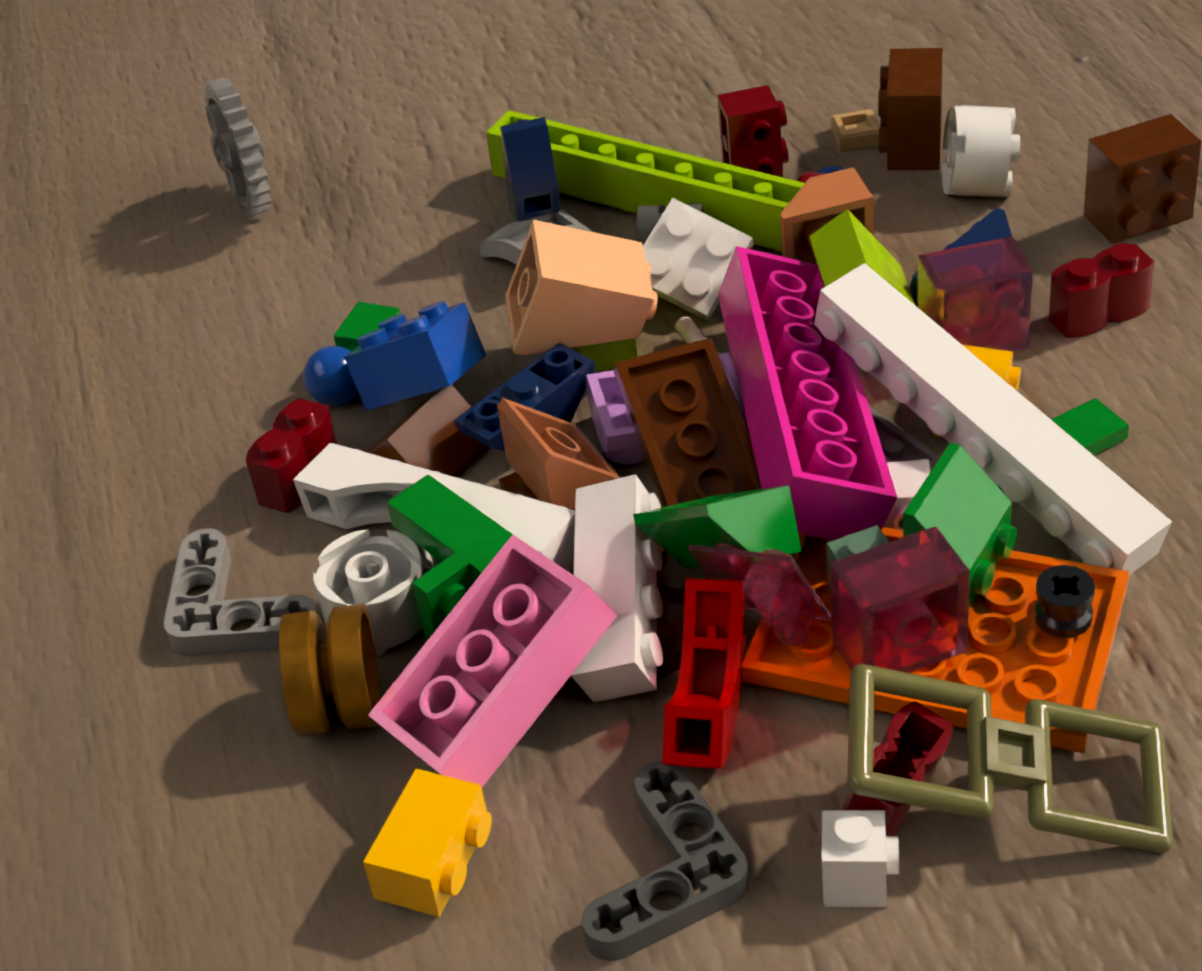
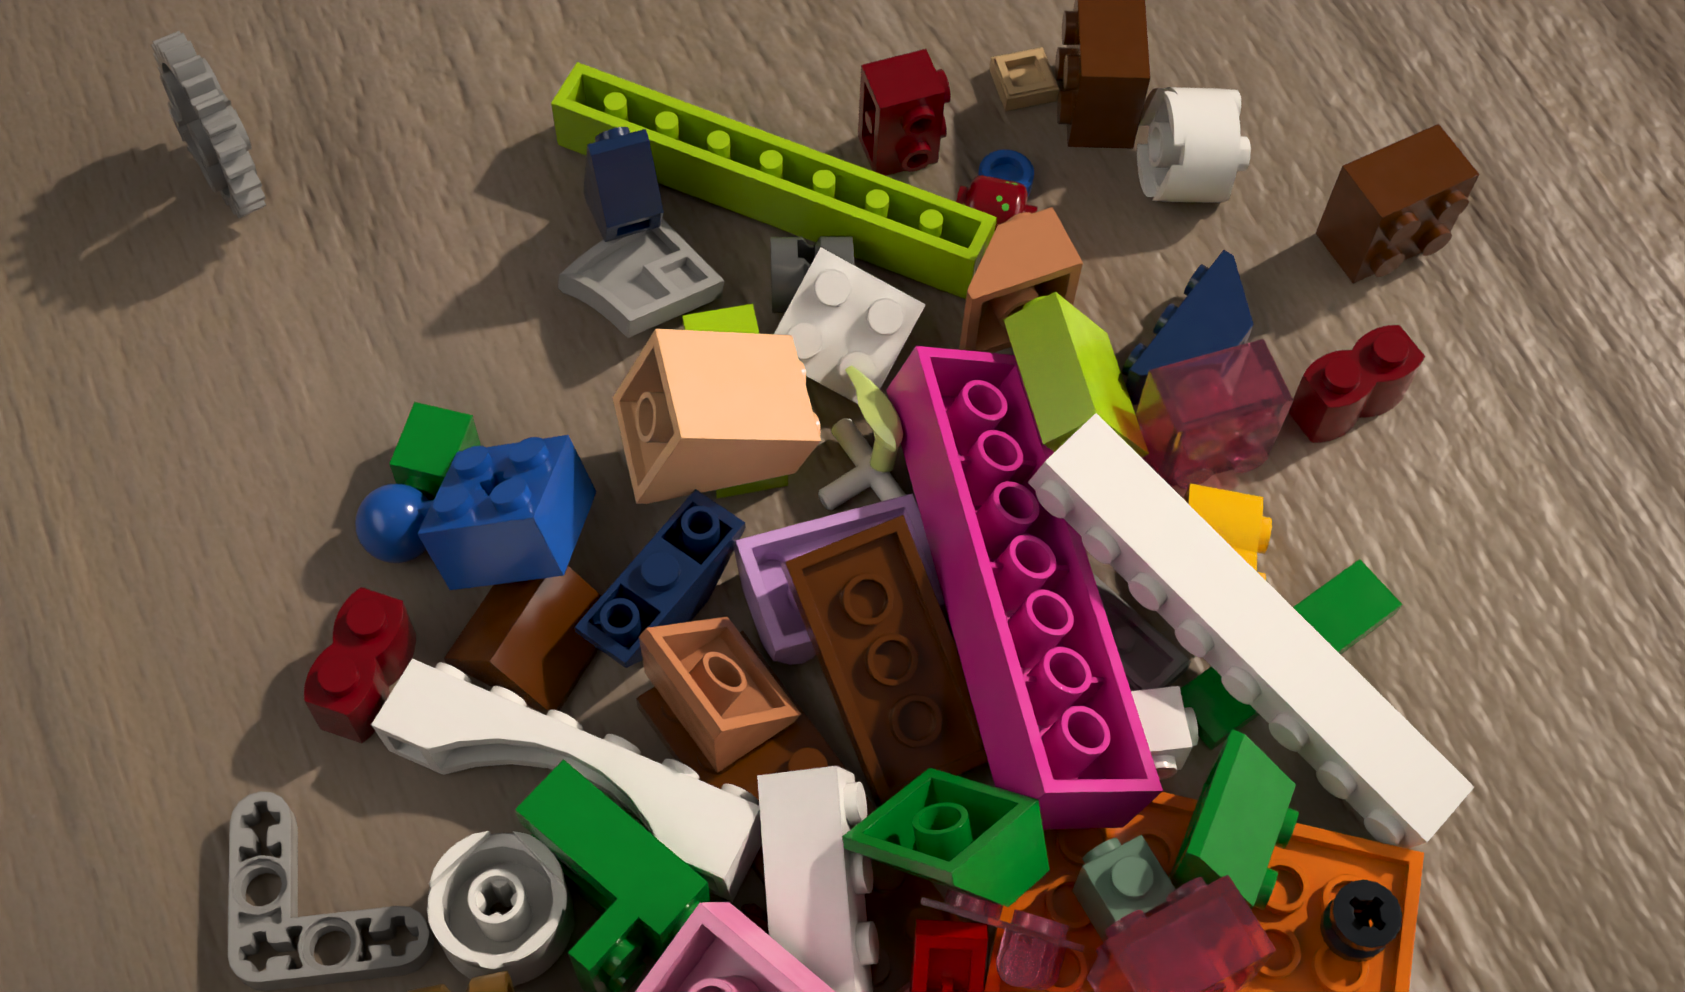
camera: 15 degrees left, 20 degrees up
none -> yellowish green bar [845,365,904,472]

